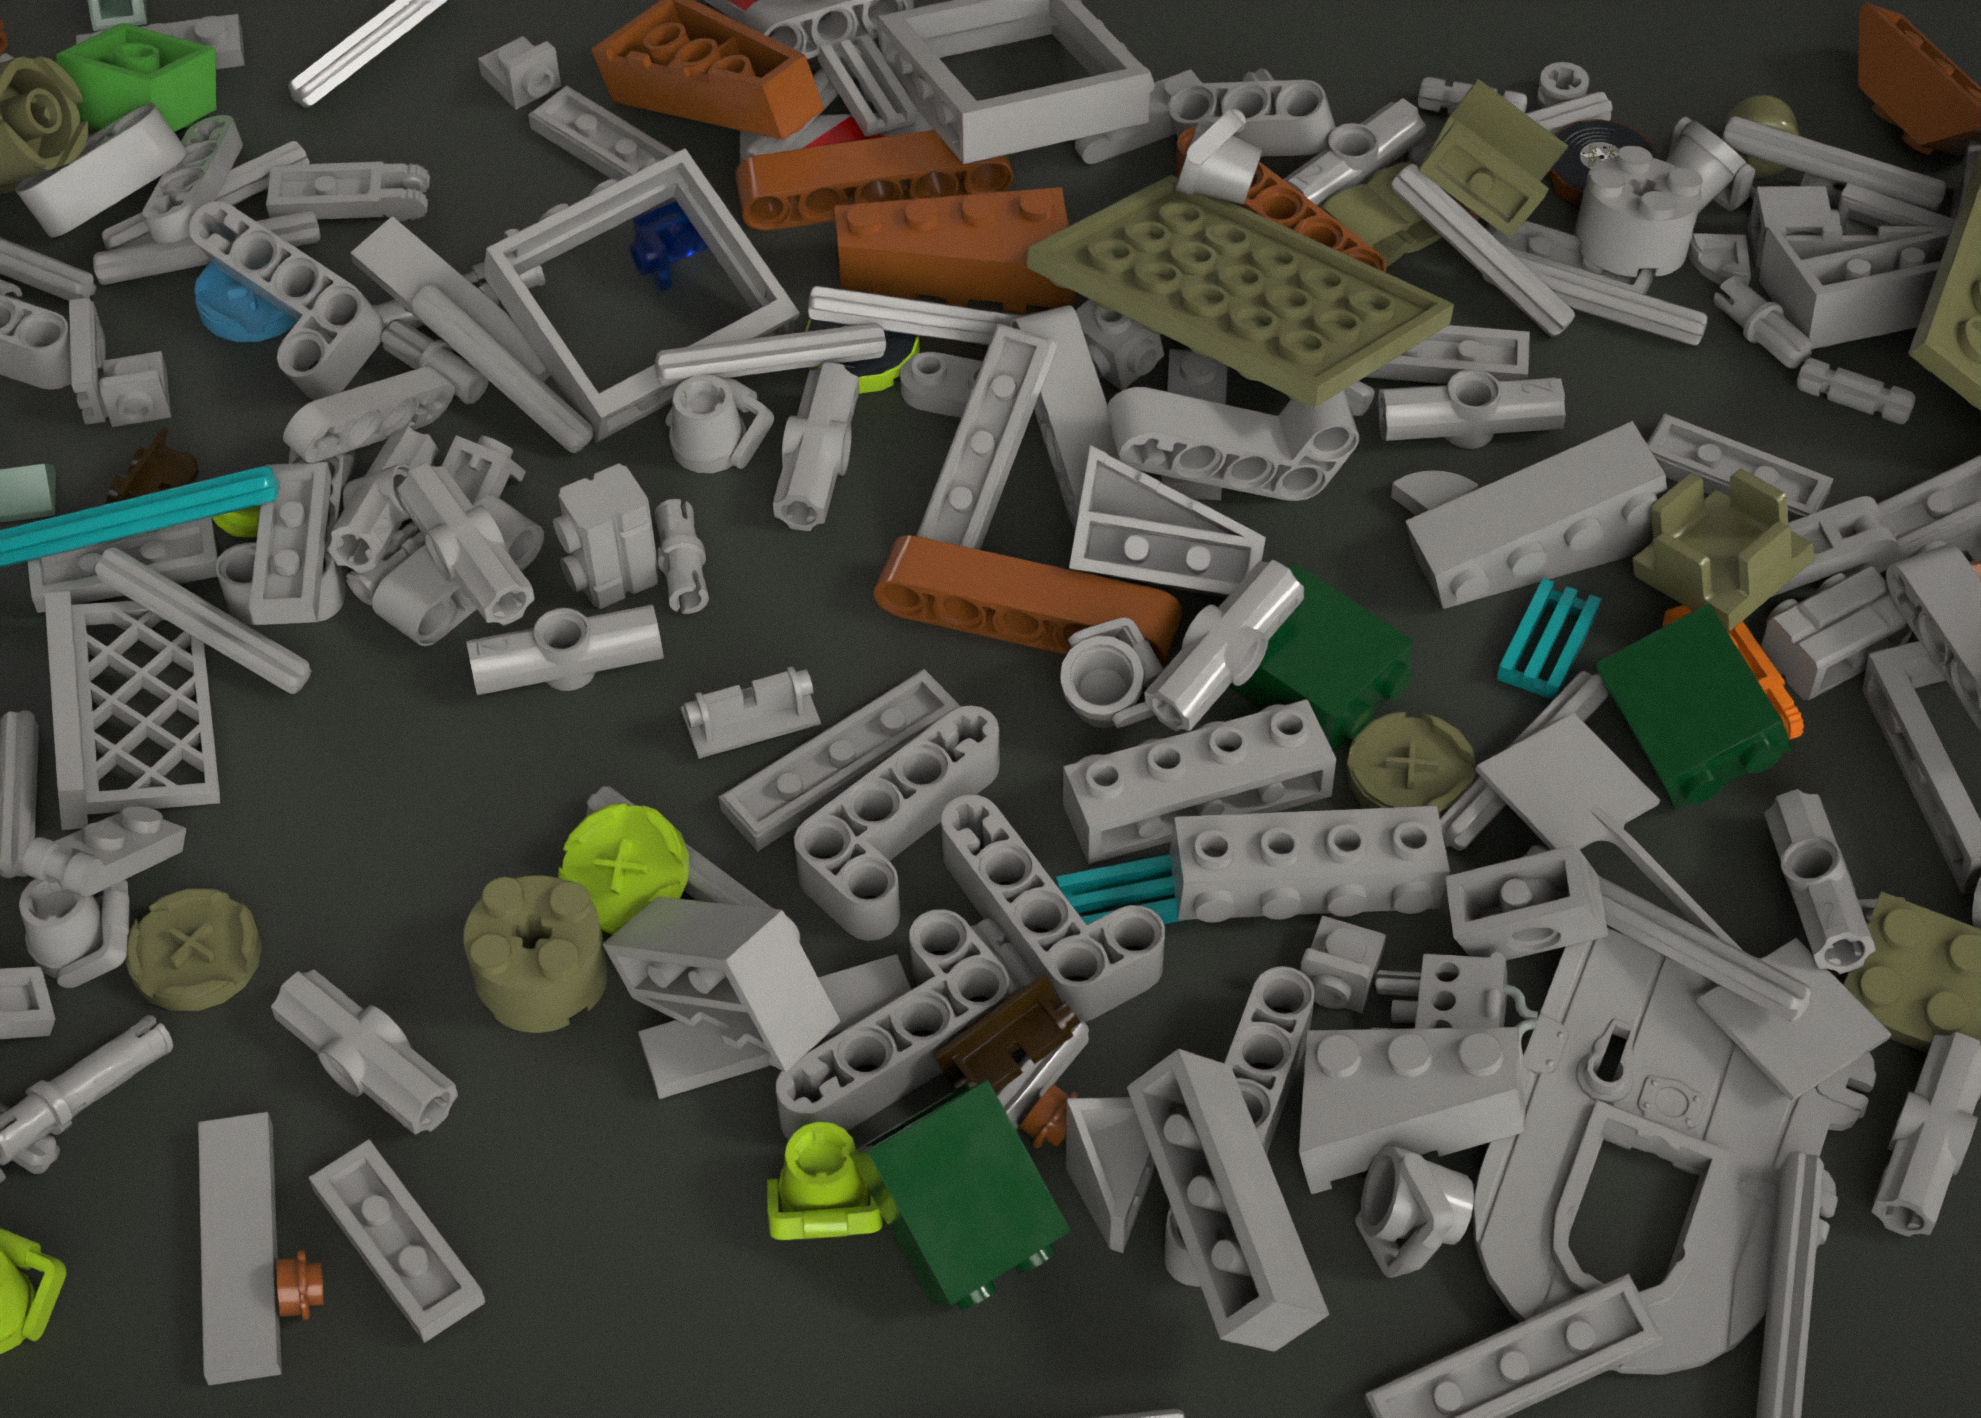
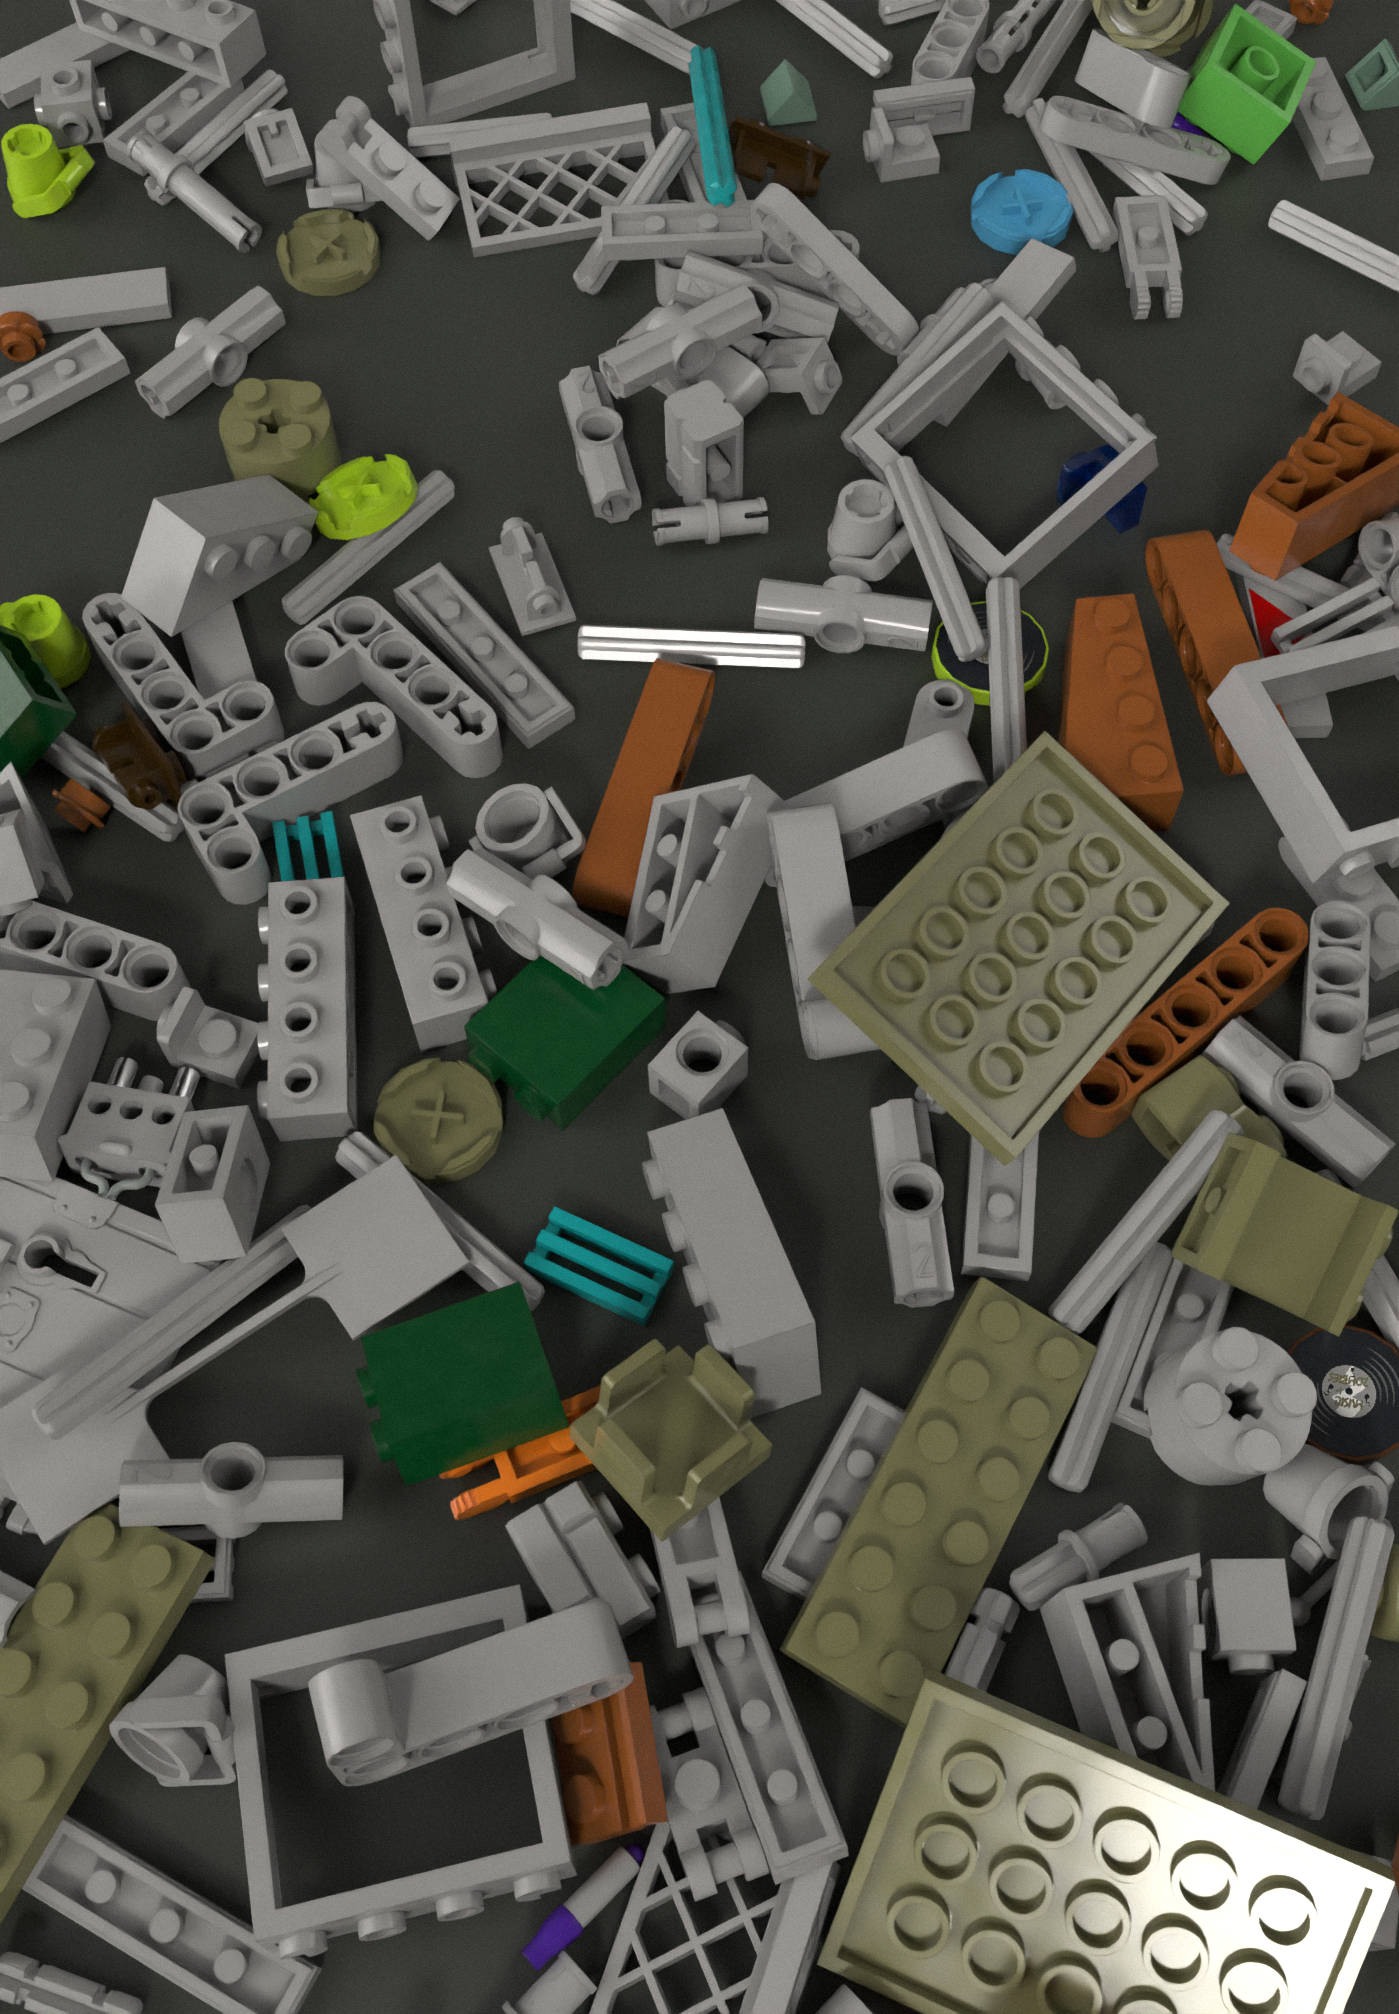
camera: 90 degrees right, 10 degrees up
light grey beam [189,201,385,400] -> none
light grey tile [528,86,676,182] -> none
light grey tile [916,324,1057,550] -> none
light grey piece [1176,109,1263,204] -> none
light grey tile [1391,470,1478,516] -> none
light grey tile [1687,233,1751,285] -> none
none -> axle [577,625,806,669]
none -> light grey brick [648,1011,748,1120]
none -> olive plate [779,1277,1098,1729]

